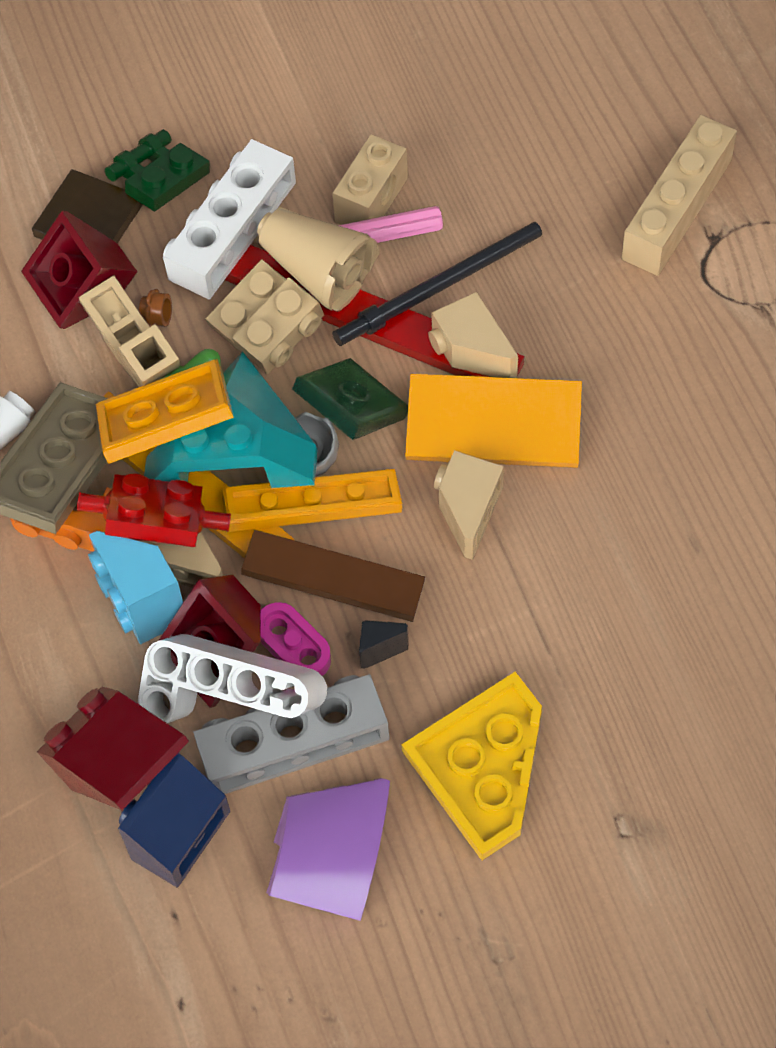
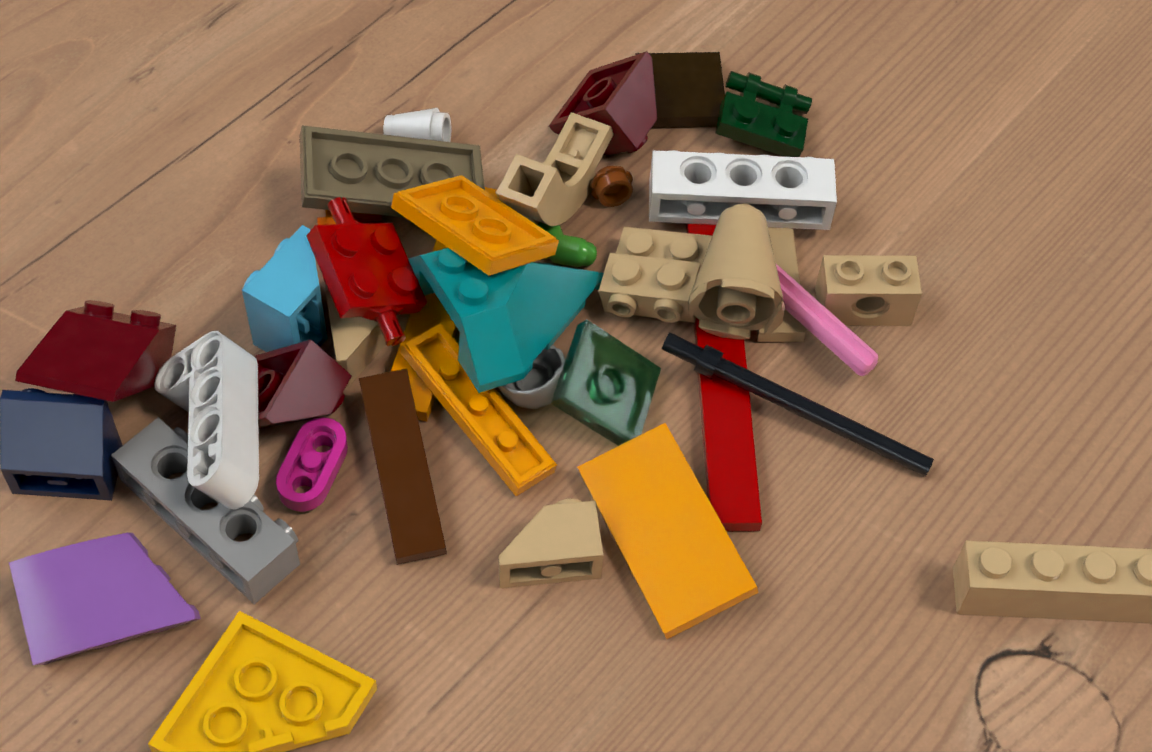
camera: 55 degrees right, 5 degrees down
black slope [359,620,409,669] -> none
tan slope [428,292,518,378] -> none

